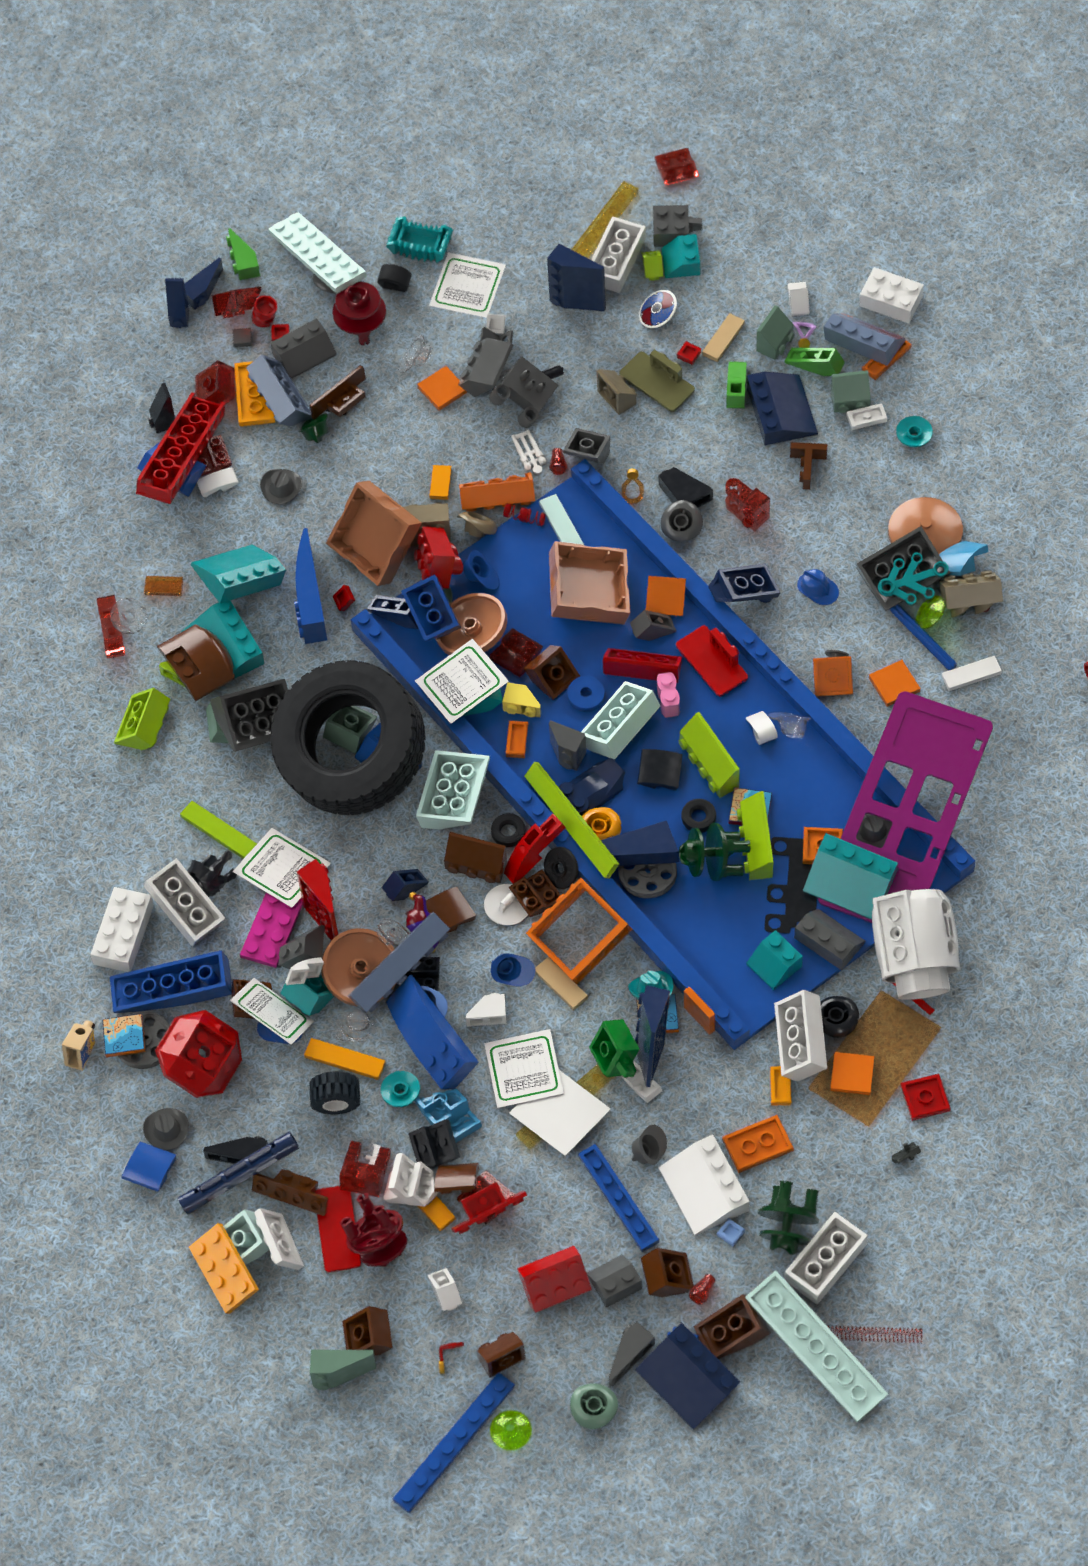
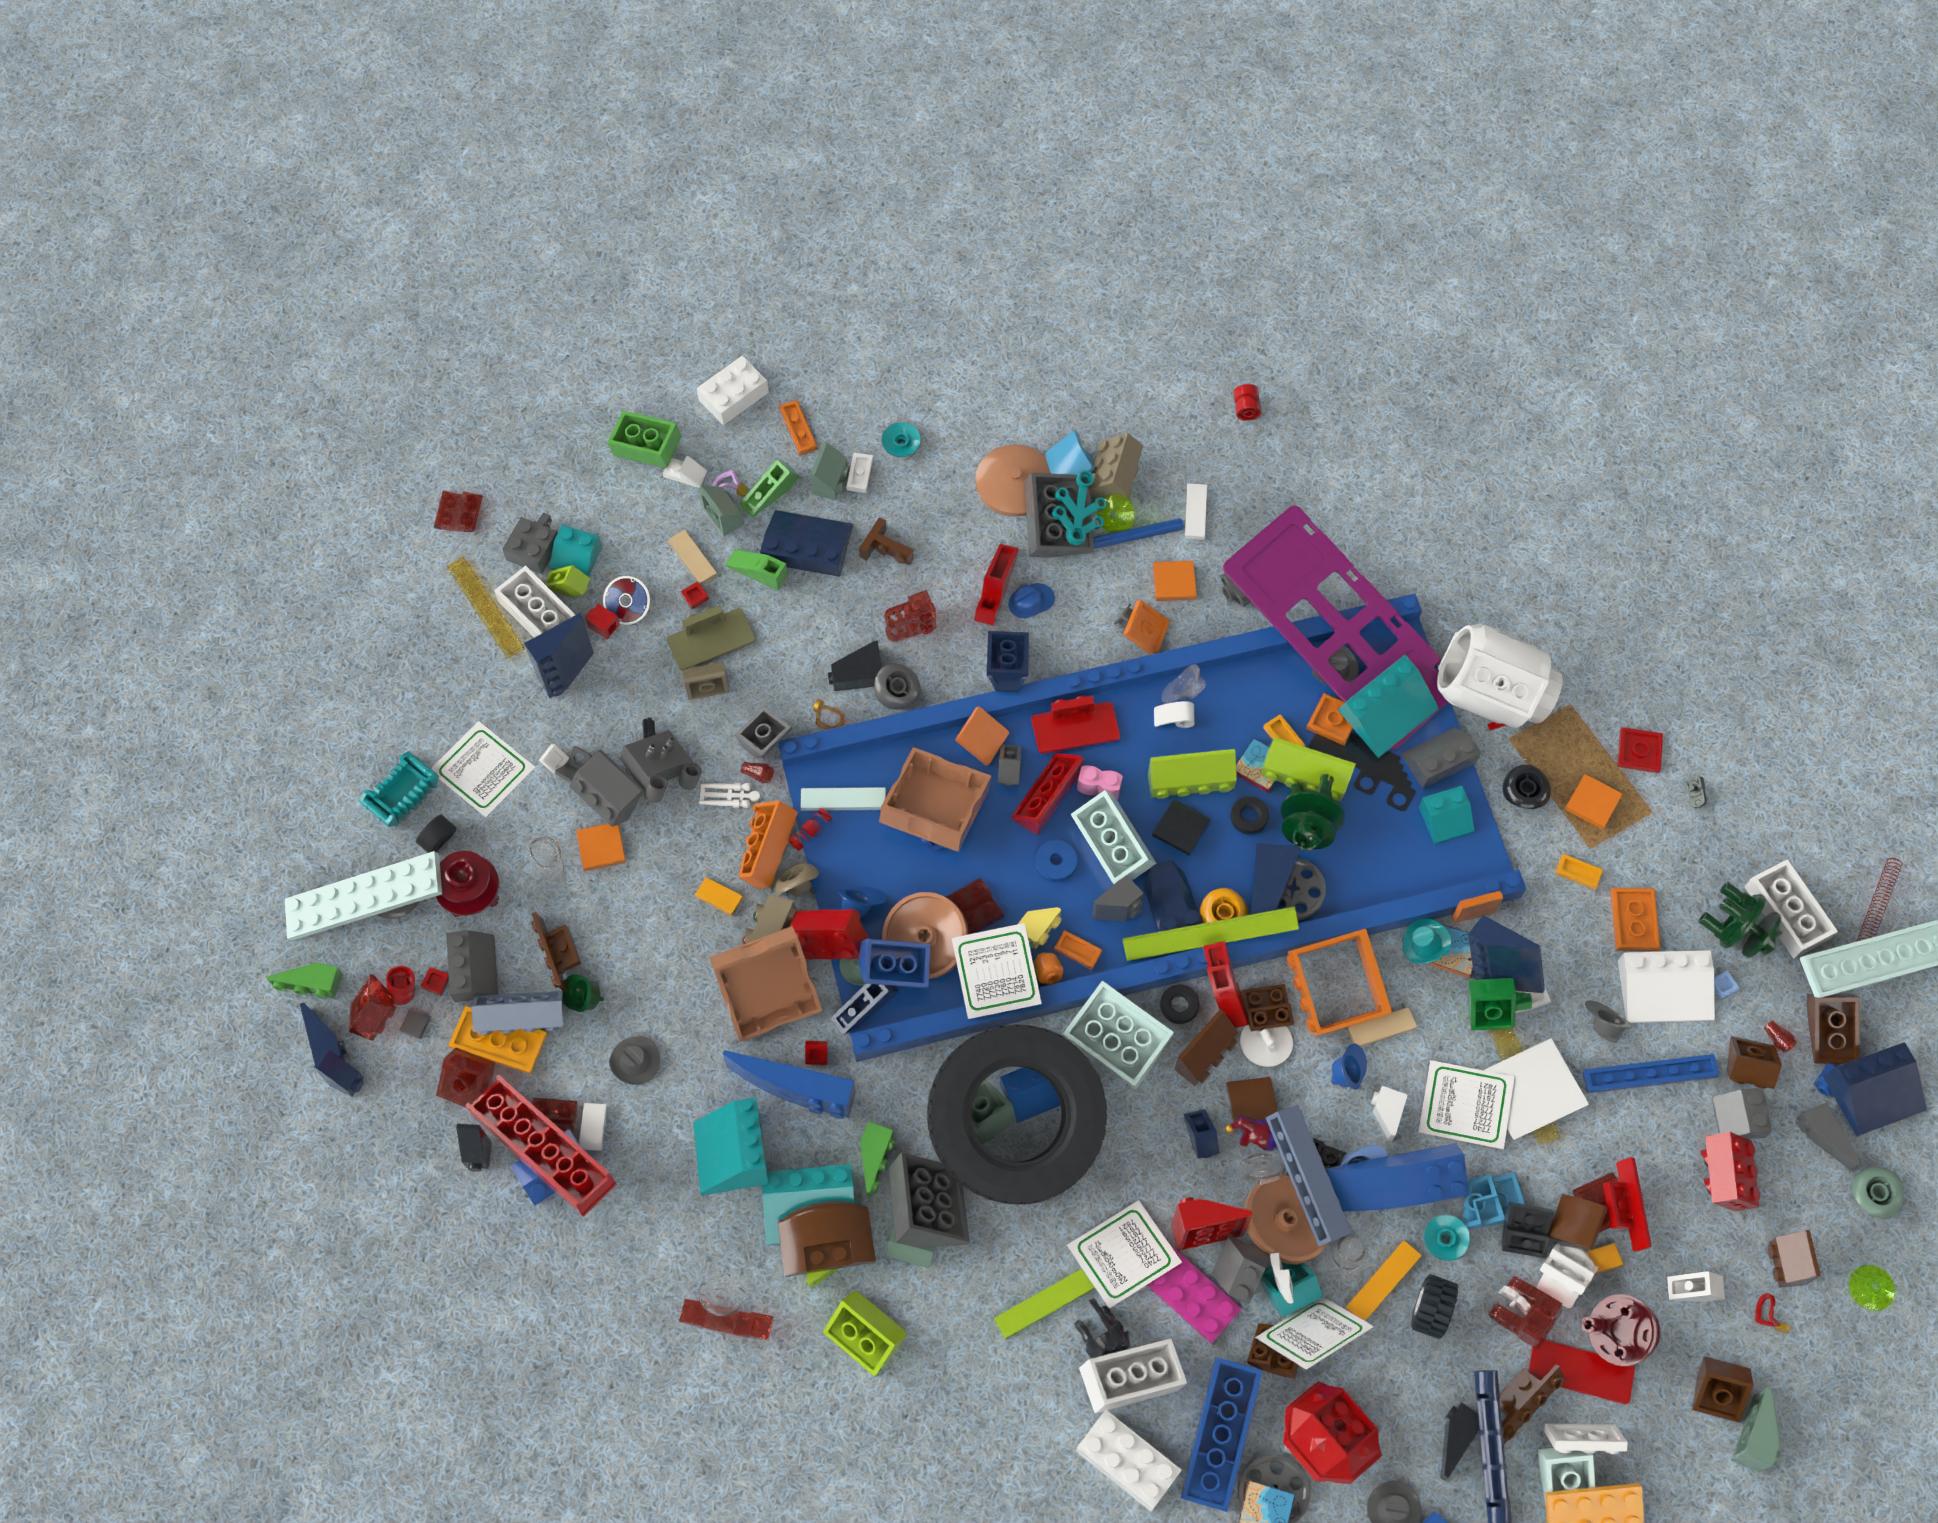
camera: 70 degrees left, 5 degrees up
clear orange tile [144,576,183,596] -> none
blue plate [393,1372,515,1513] -> none
reddish brown slope [523,645,580,700] -> none
black wheel [544,847,578,889] -> none
white brick [774,990,827,1082] -> none
sand blue slope [823,313,905,366] -> none
none -> red brick [585,604,620,640]
none -> bright green brick [607,410,682,469]
none -> bright green slope [860,1121,896,1198]
none -> red slope [974,544,1019,626]
none -> orange head [1033,953,1064,985]
none -> light orange tile [1263,714,1306,747]

